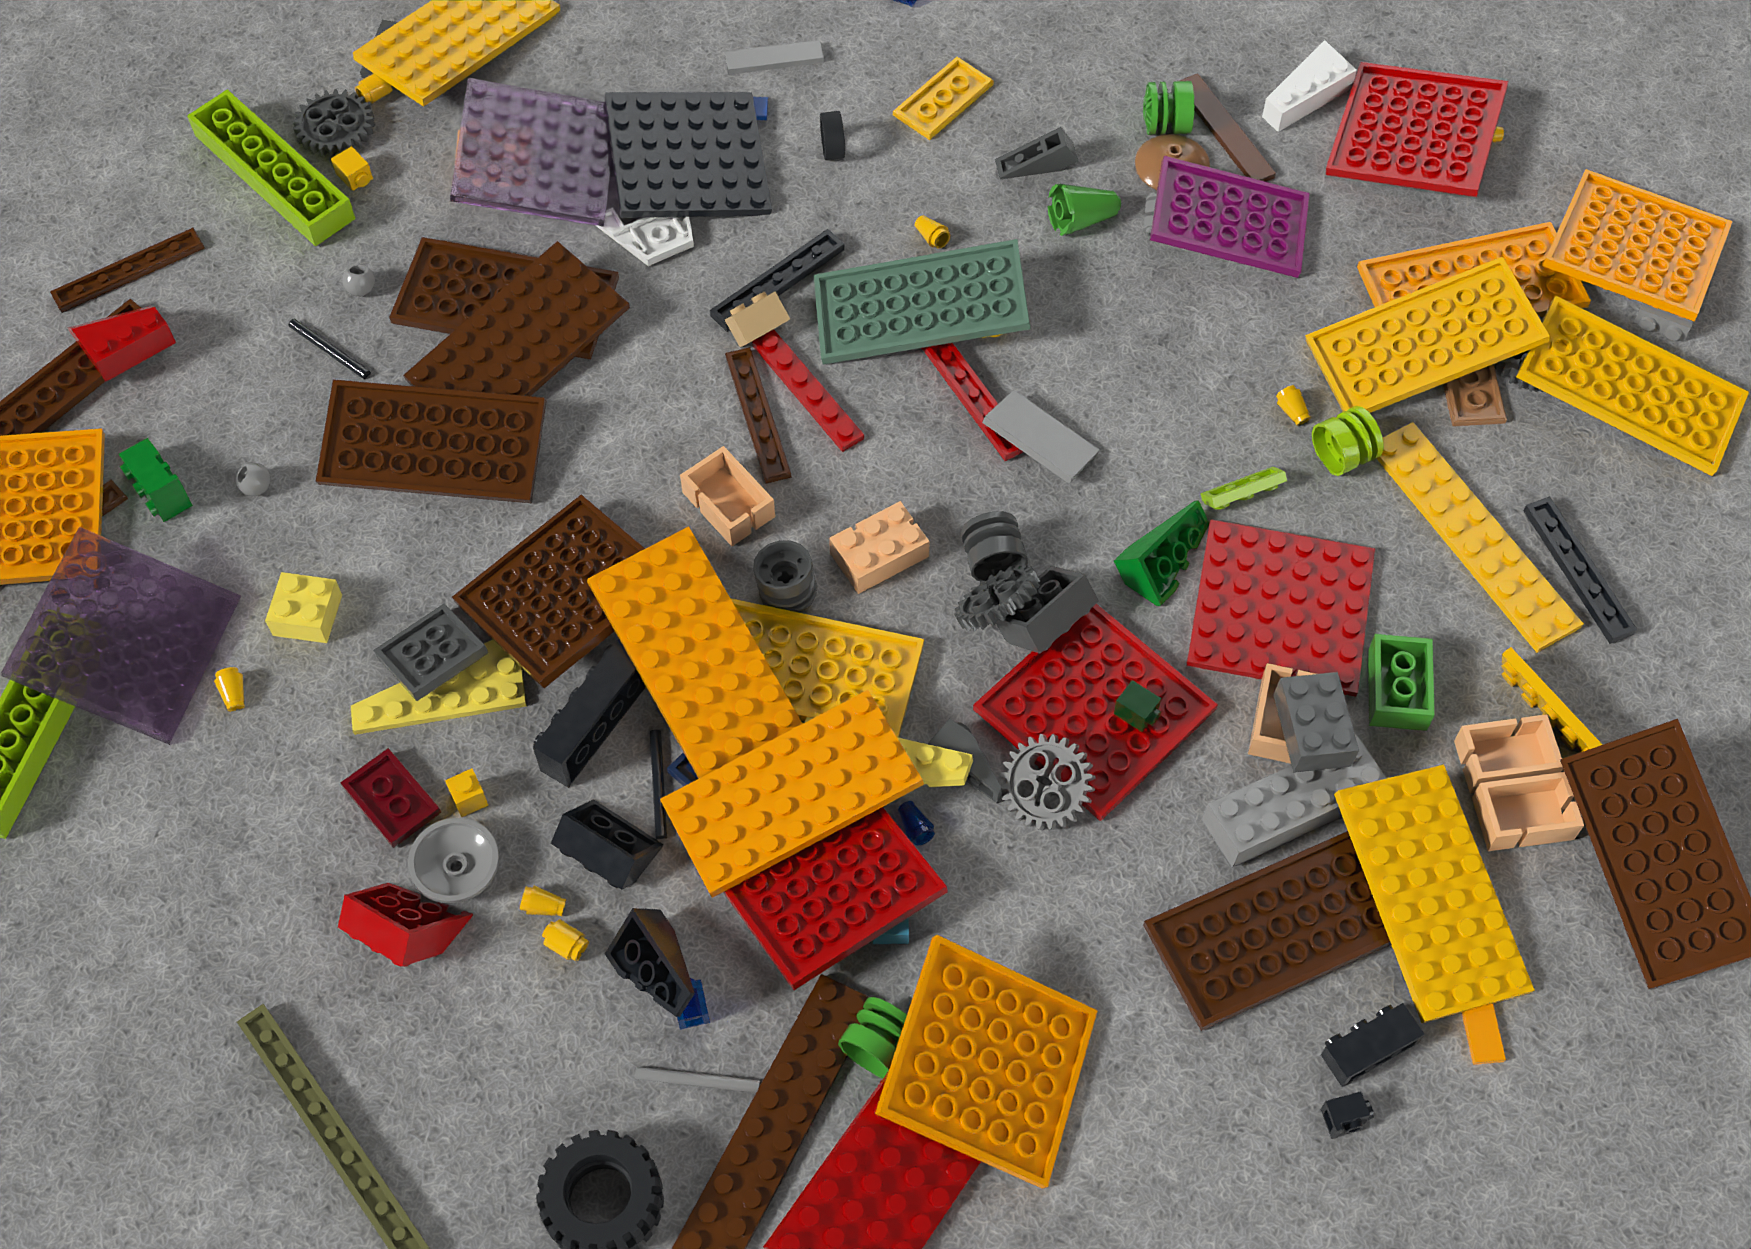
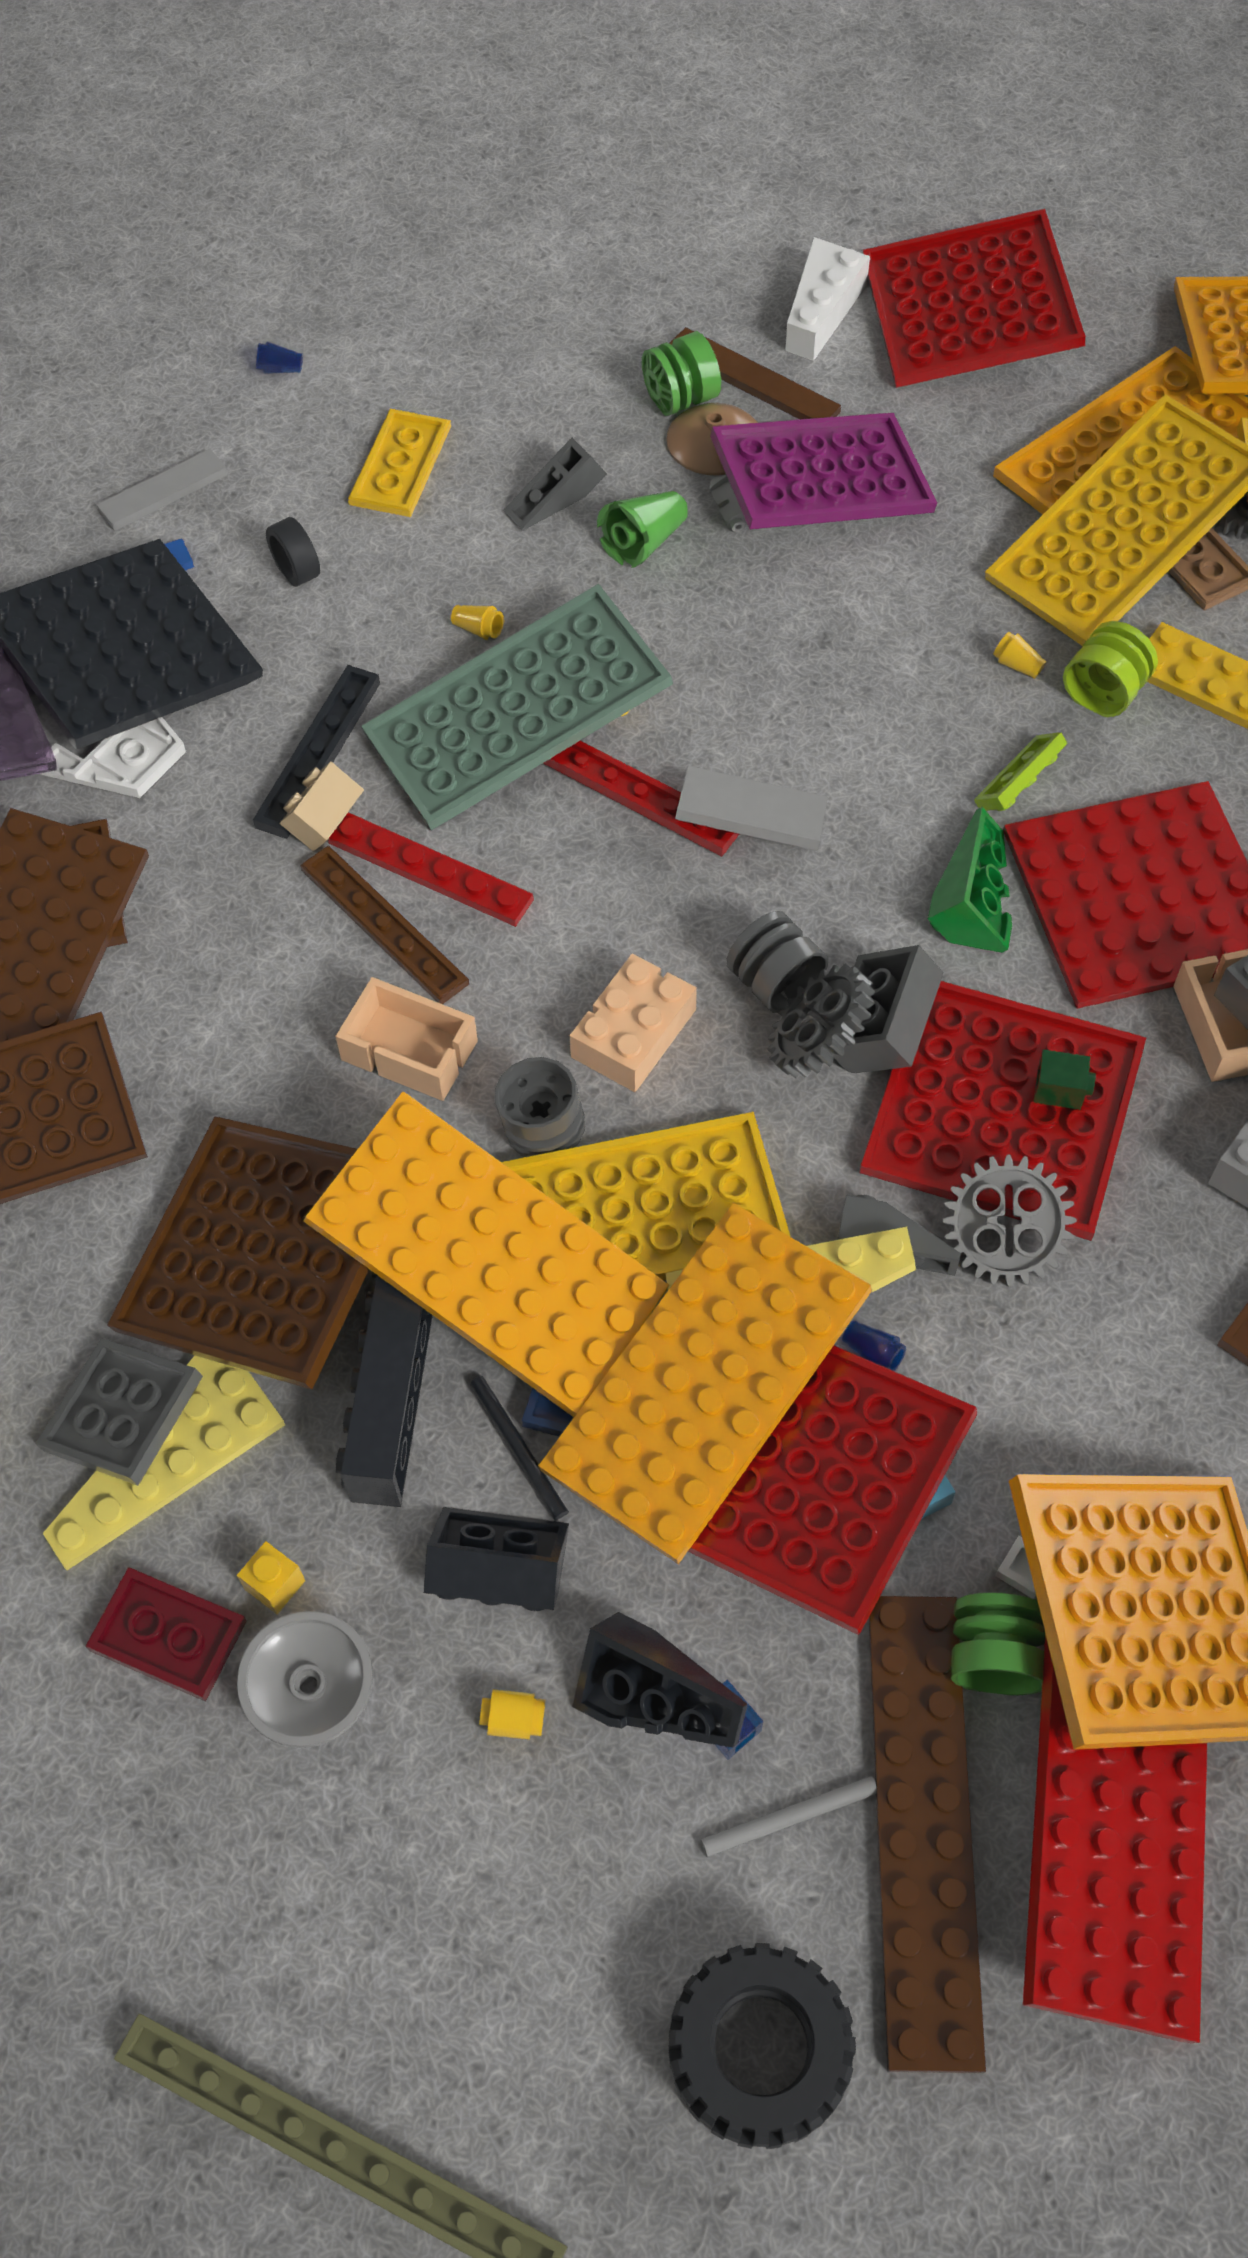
camera: 25 degrees left, 0 degrees up
red wedge [338,883,473,967] -> none
yellow cone [520,885,566,917] -> none

